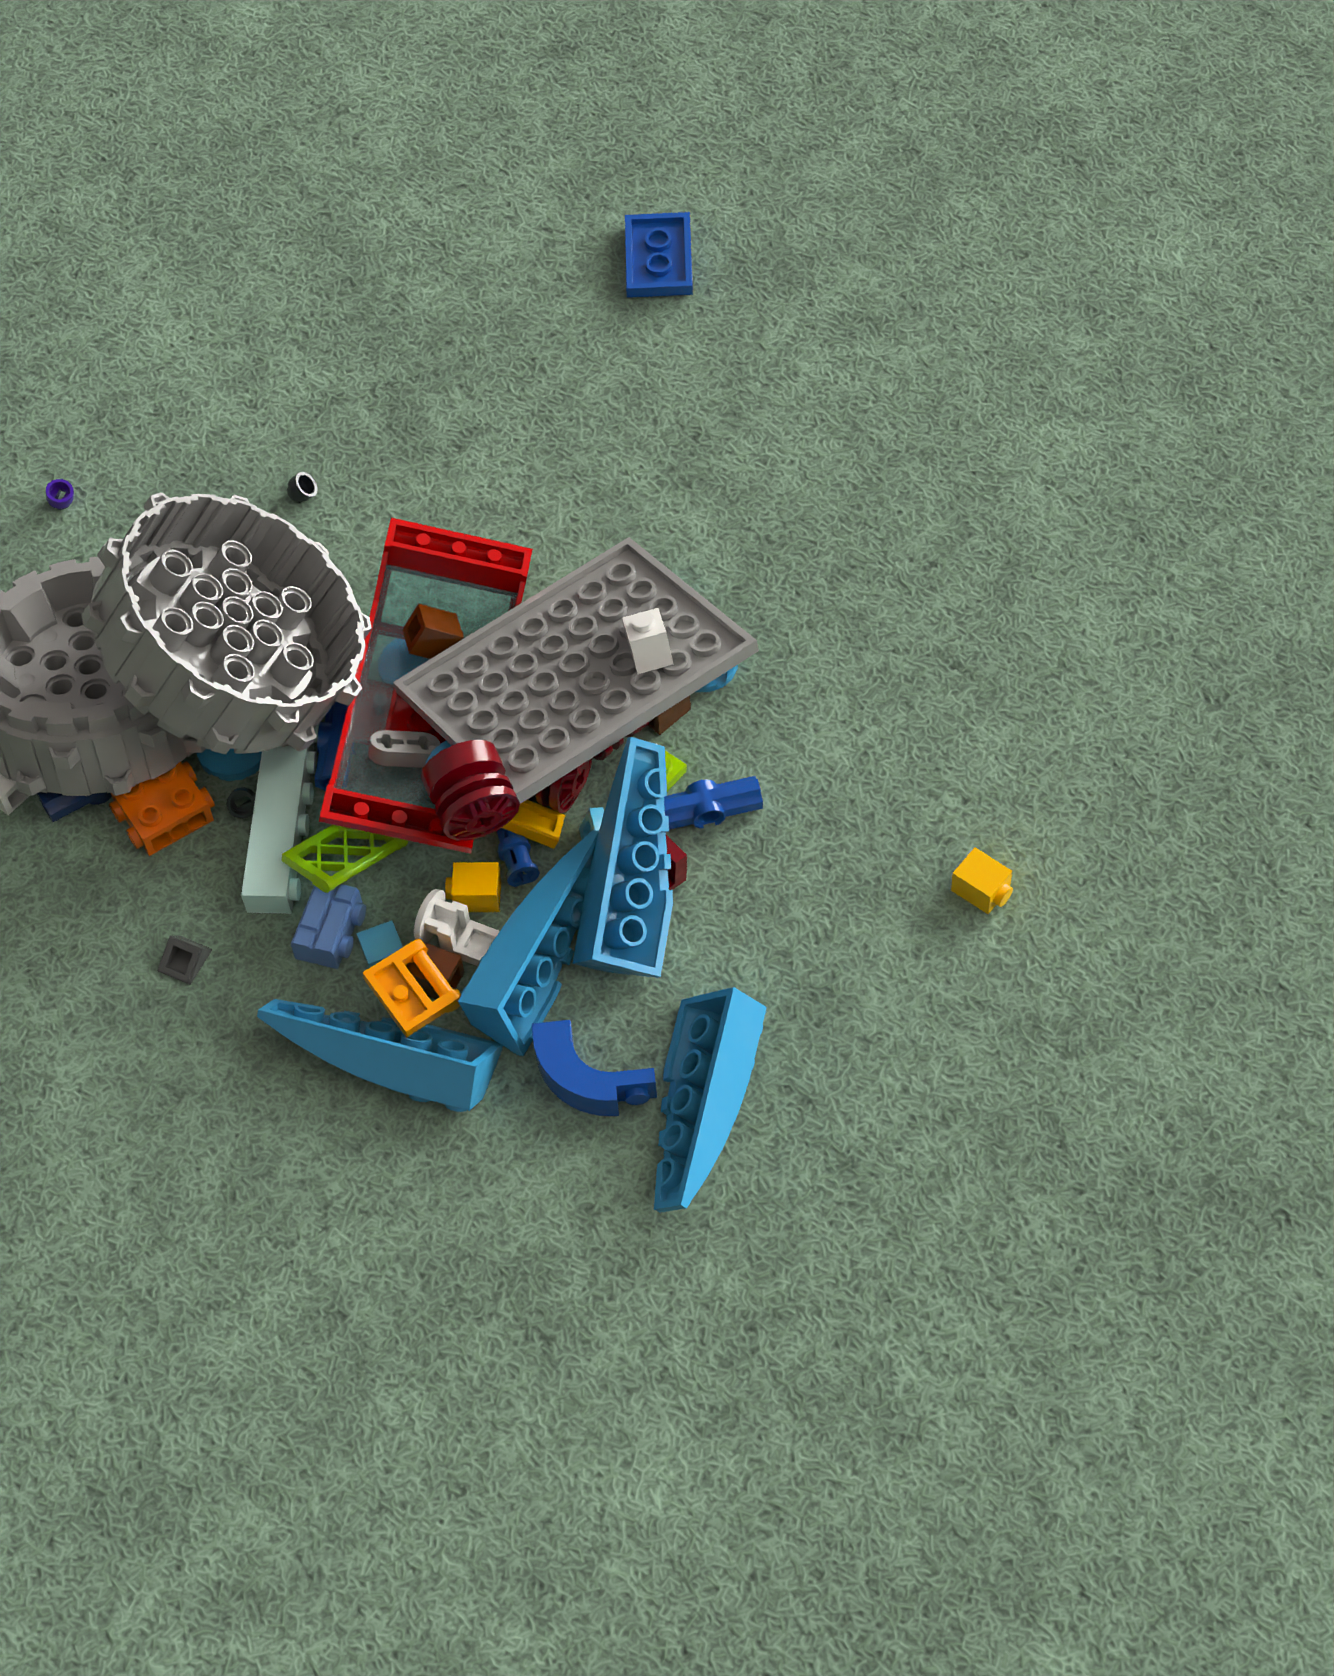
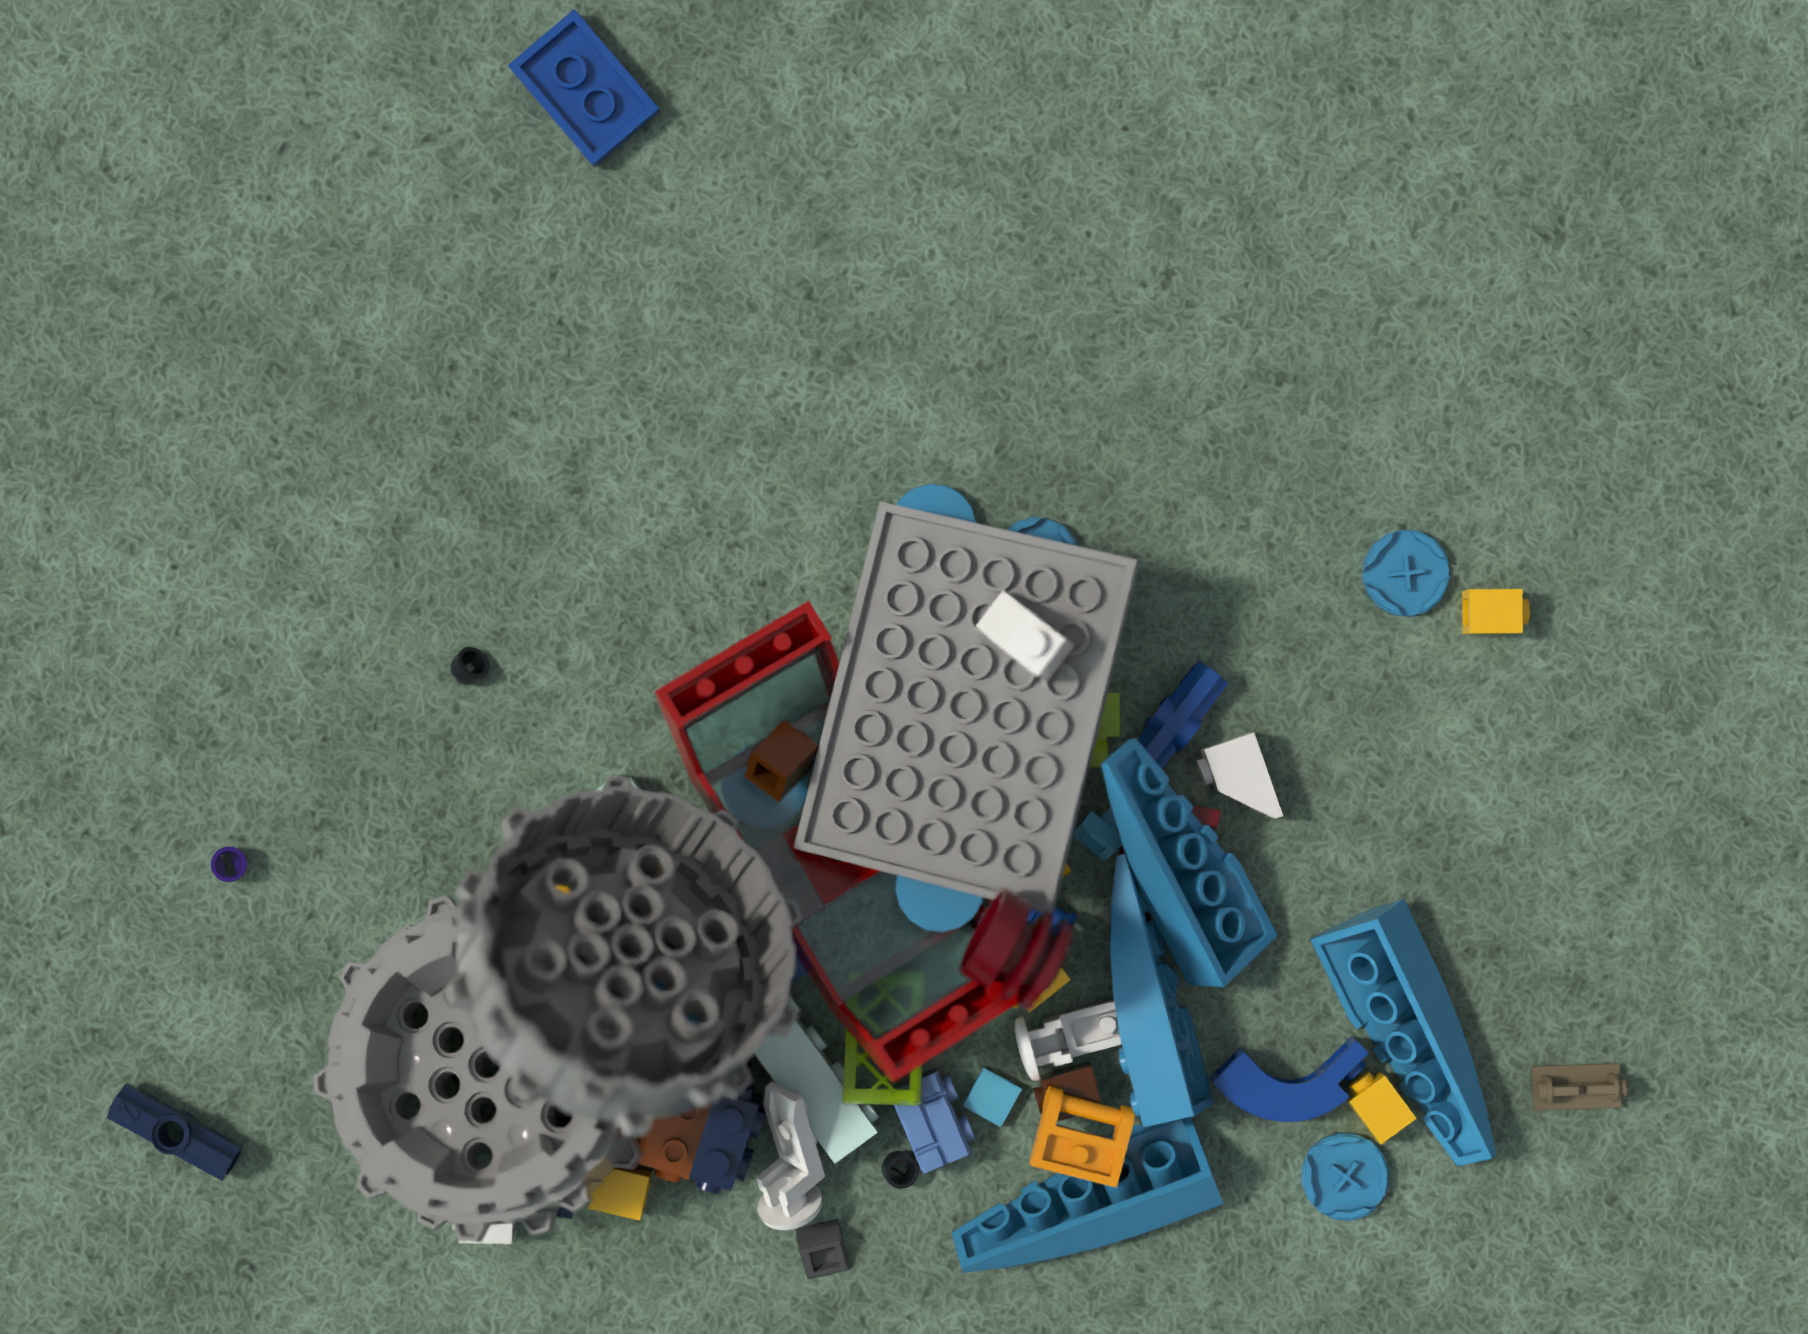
camera: 40 degrees left, 30 degrees up
light grey beam [368,730,440,768] -> none
none -> yellow brick [588,1167,653,1220]
none -> dark blue brick [688,1083,766,1194]
none -> white piece [756,1082,825,1230]
none -> black hinge [881,1150,919,1189]
none -> white slope [1196,732,1283,819]
none -> dark azure tile [1301,1132,1389,1221]
none -> yellow brick [1346,1071,1417,1145]
none -> dark azure tile [1362,530,1450,617]
none -> dark tan hinge [1532,1063,1627,1111]

